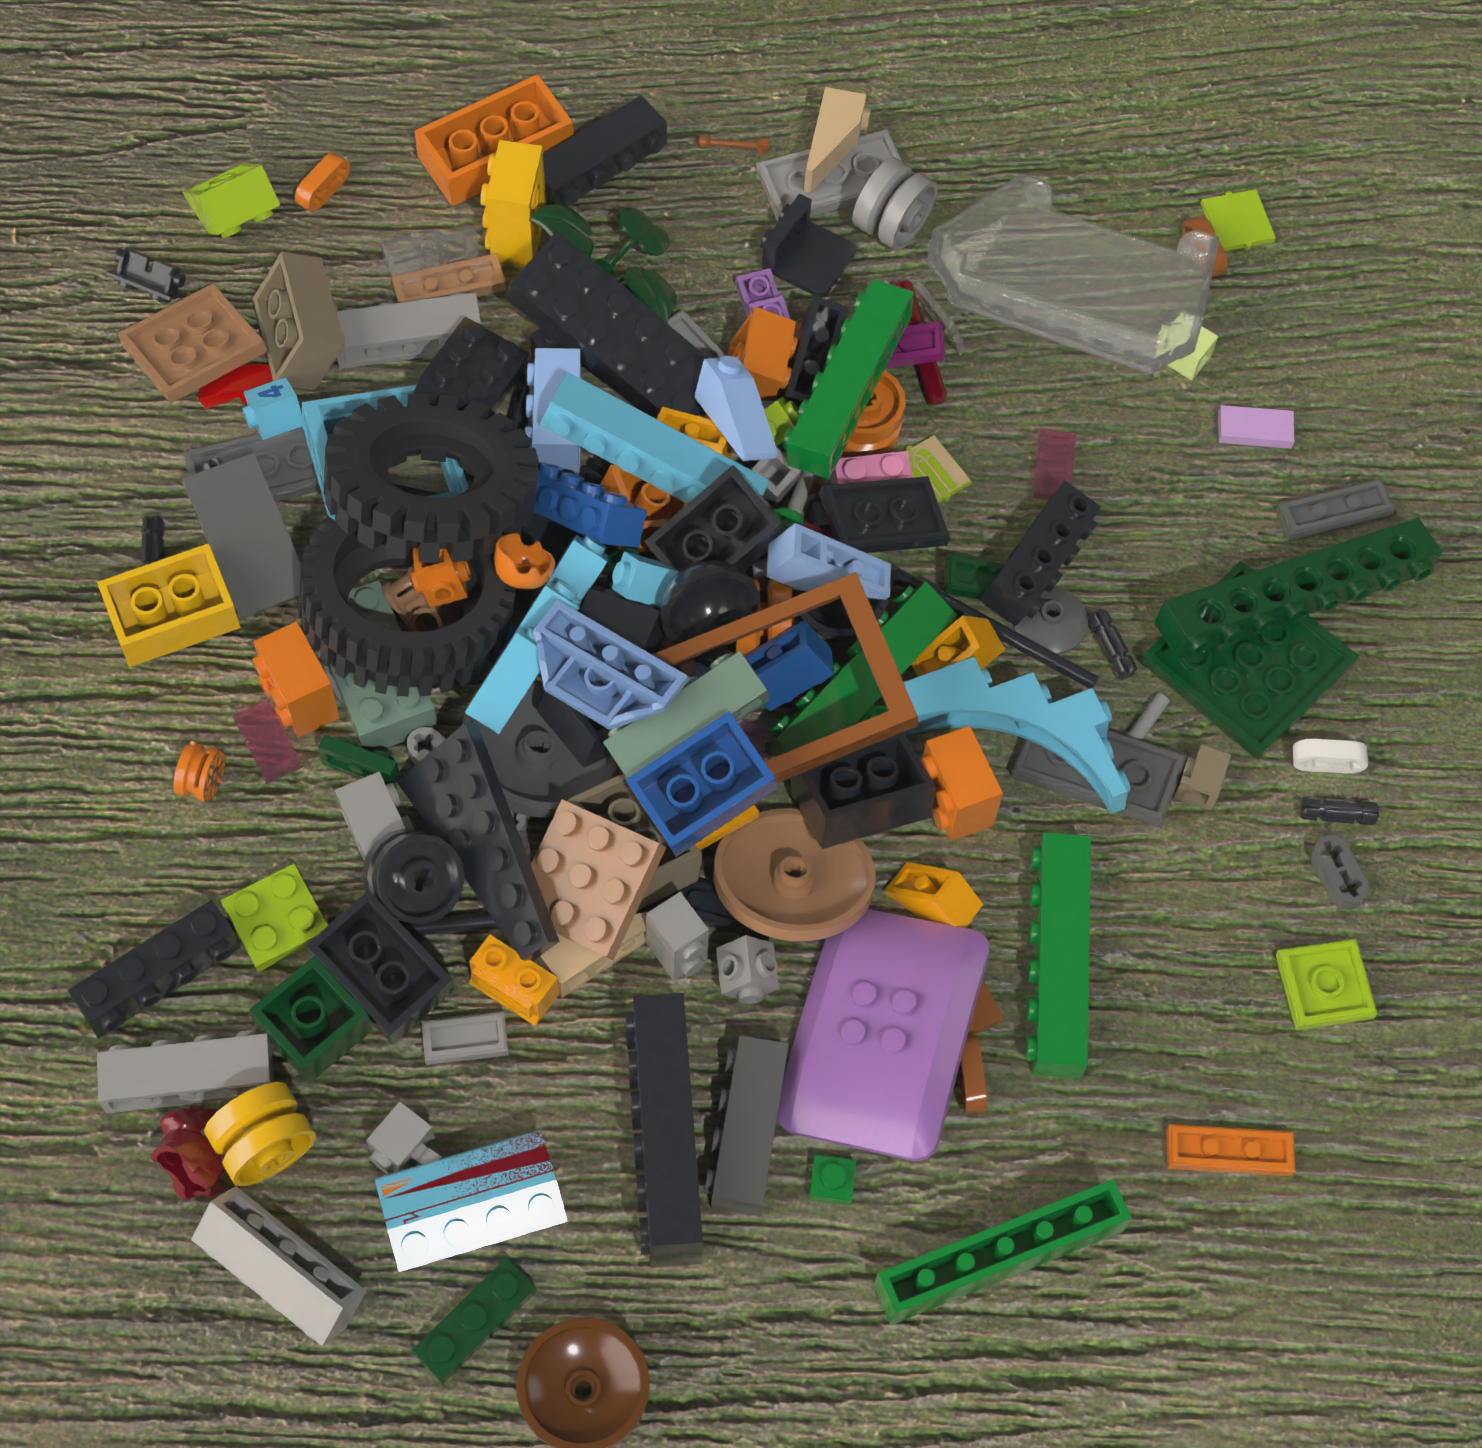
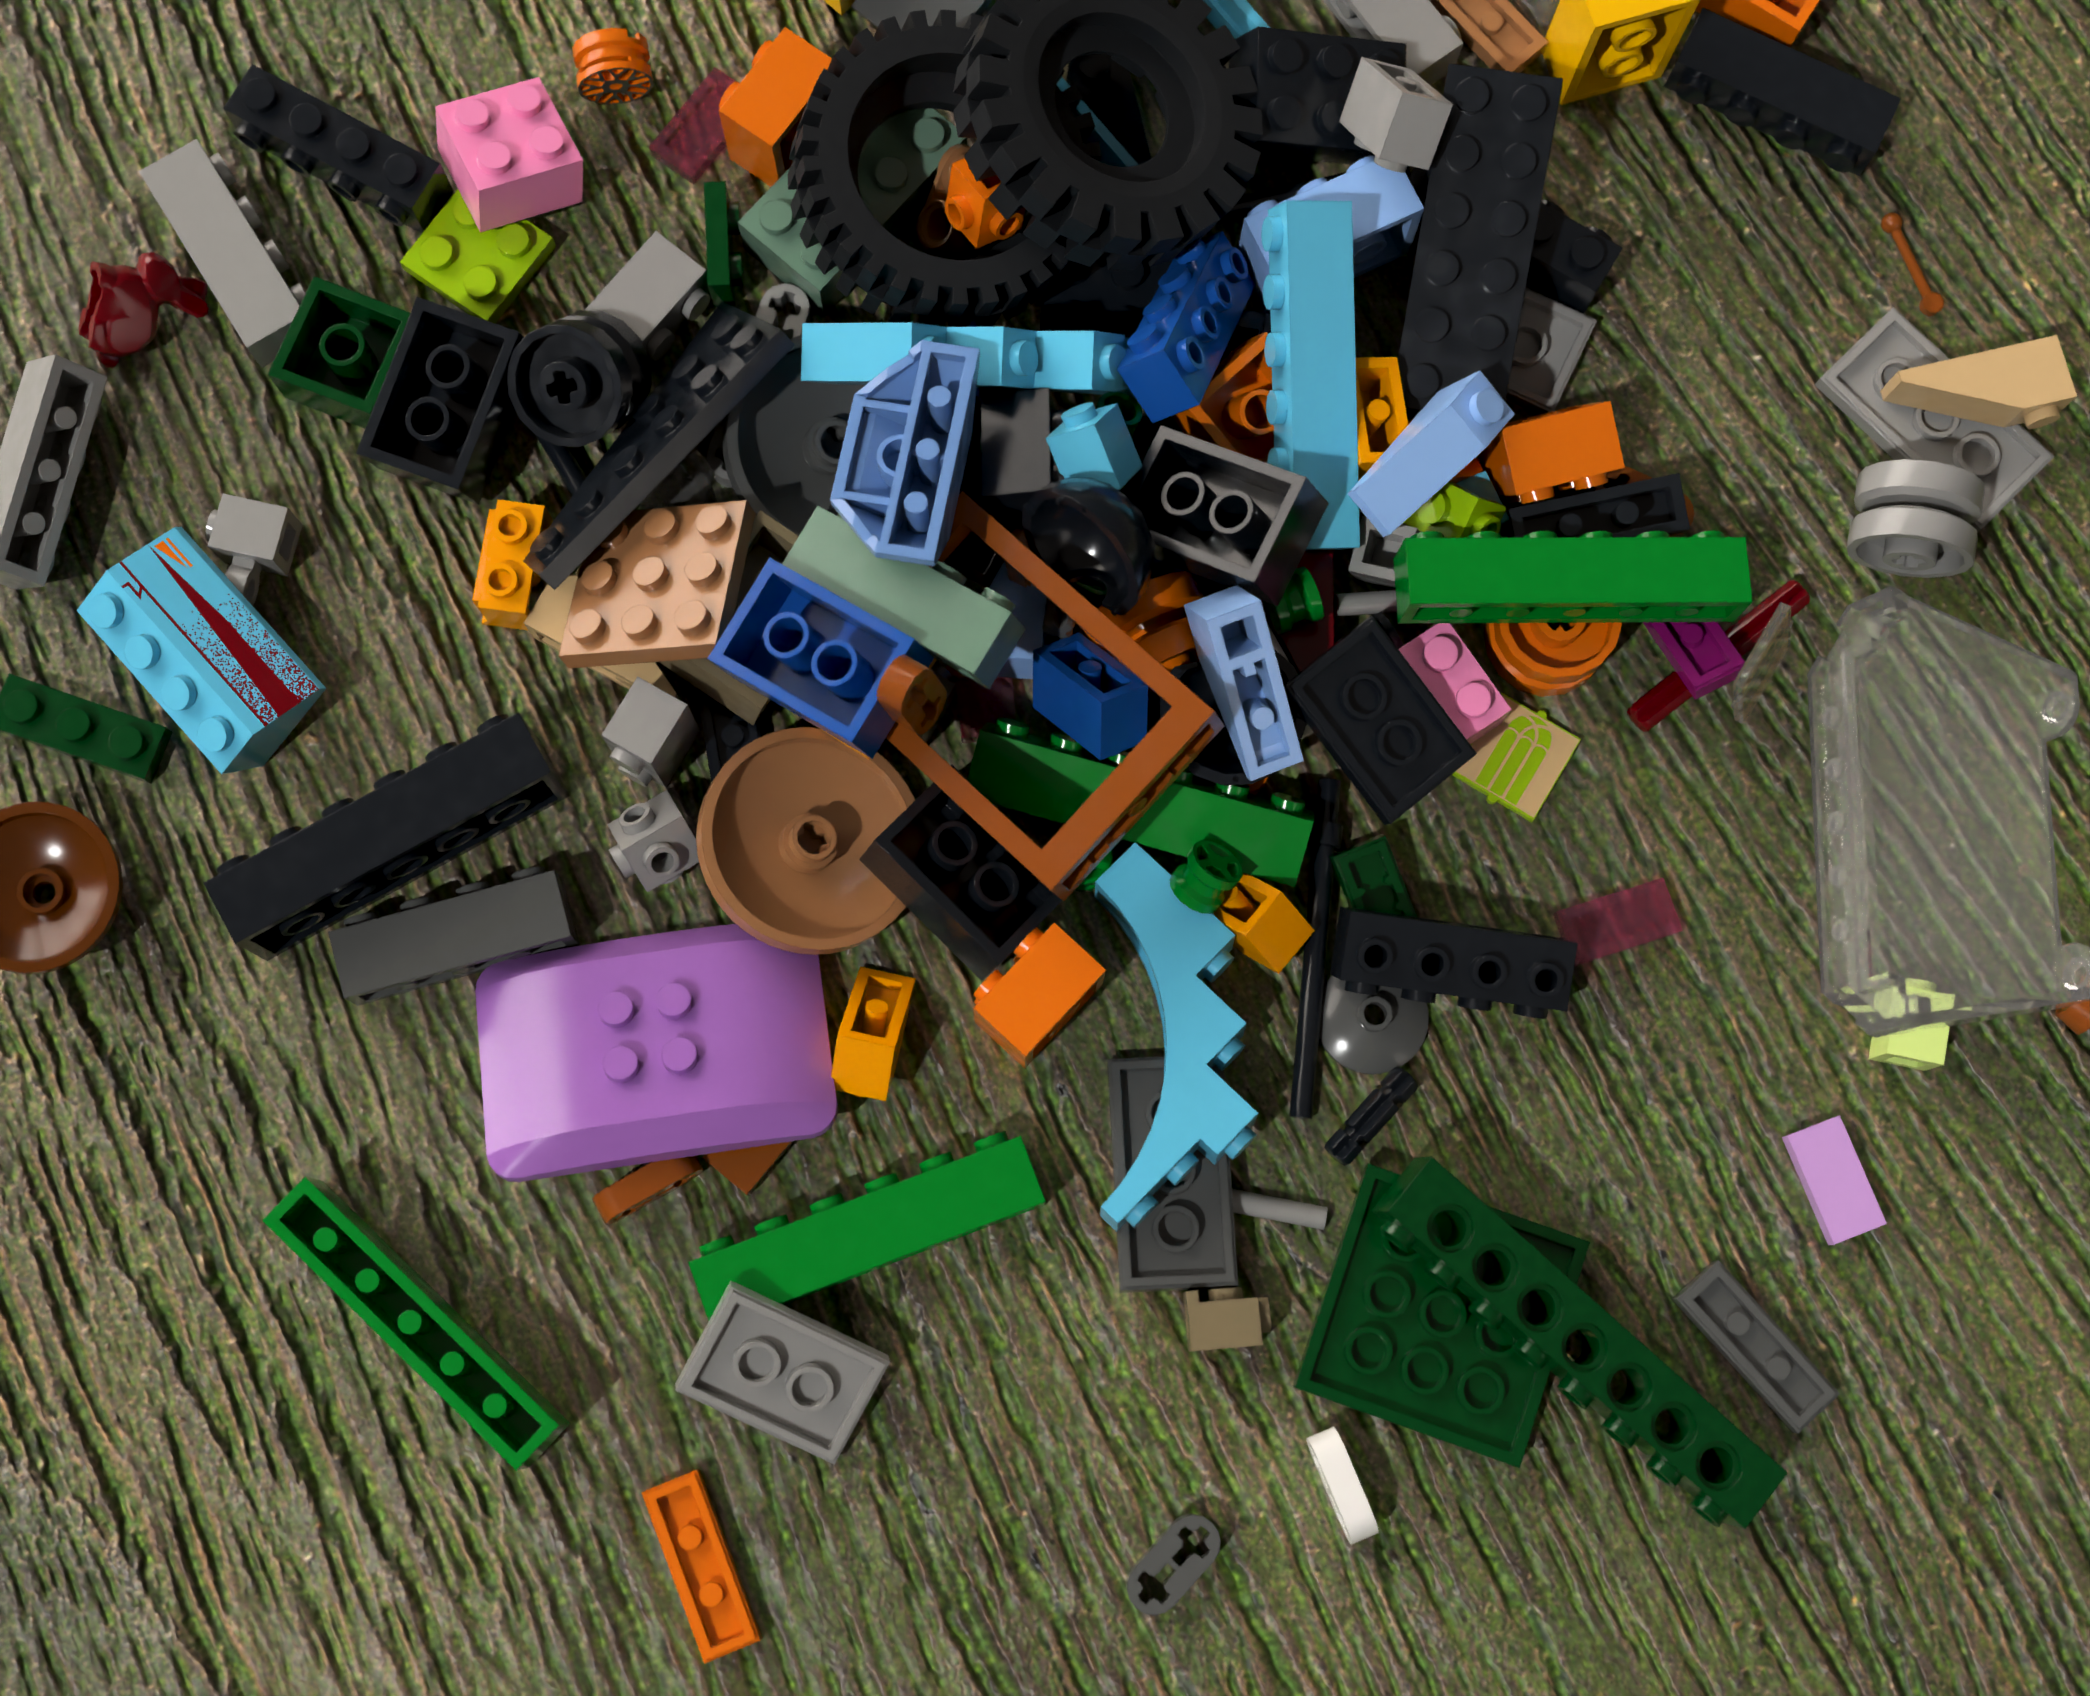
camera: 65 degrees right, 15 degrees up
yellow wheel [204,1082,317,1187] -> none
light grey tile [421,1012,509,1065] -> none
orange hair [494,533,555,589] -> none
dark green plant [529,204,677,323] -> none
medium lavender slope [735,268,790,319] -> none
black bracket [760,193,857,298] -> none
green plate [809,1155,856,1206] -> none
lime tile [1276,939,1378,1031] -> none
black axle [1300,796,1379,825] -> none
none -> bright pink brick [435,77,583,232]
none -> light grey tile [675,1281,890,1465]
none -> dark orange beam [876,654,947,735]
none -> green wheel [1170,840,1243,914]
none -> light grey brick [1339,57,1453,173]

